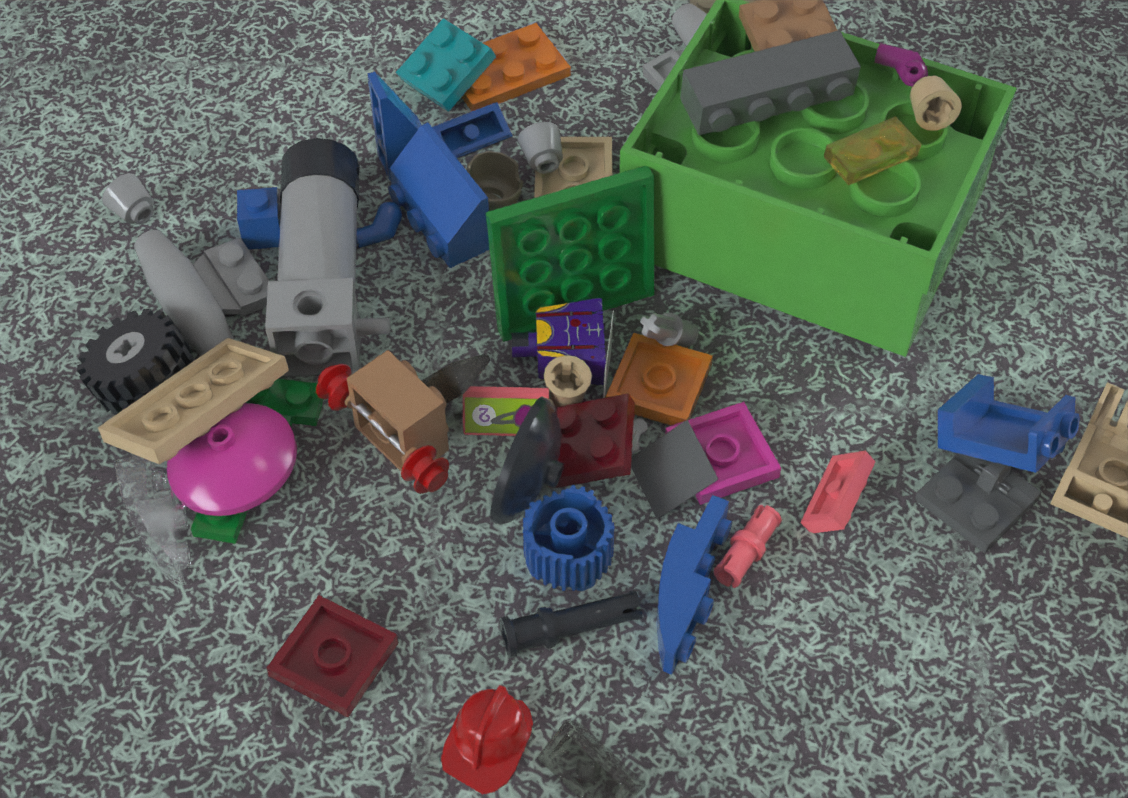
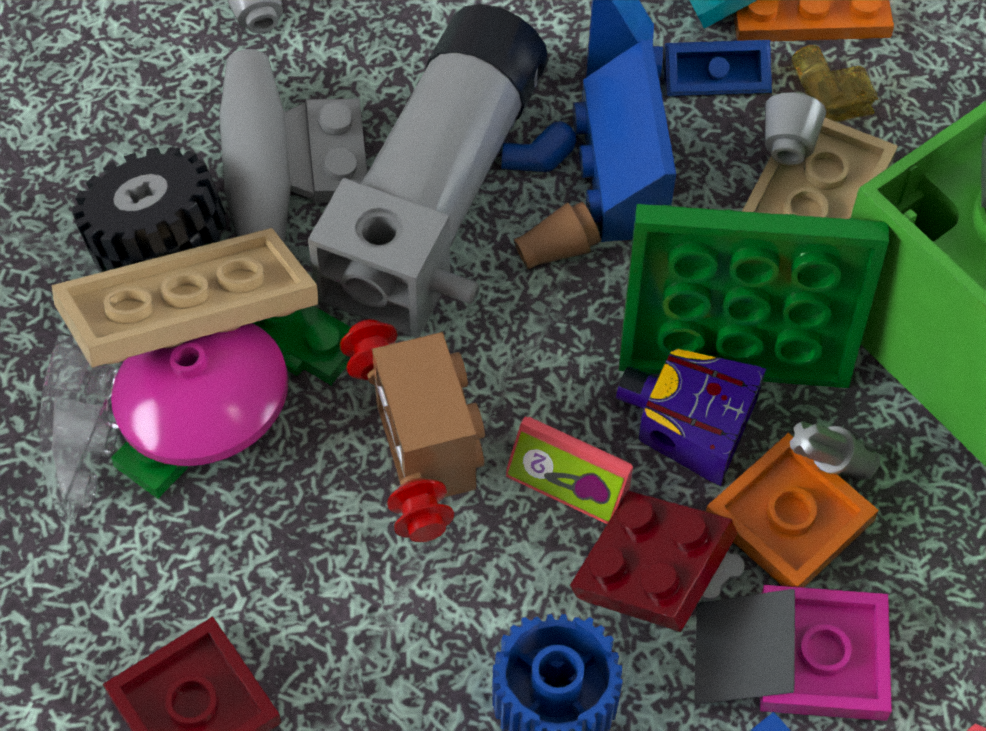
camera: 25 degrees right, 5 degrees up
blue brick [237,187,281,250] -> none
clear smoke slope [421,354,491,404] -> none
dark tan hair [466,151,523,211] -> none
black dish [490,396,565,525] -> none
tan hat [544,355,592,407] -> none
white sticker [603,310,614,398] -> none
none -> medium nougat cone [514,202,601,270]
none -> clear yellow piece [791,45,879,122]

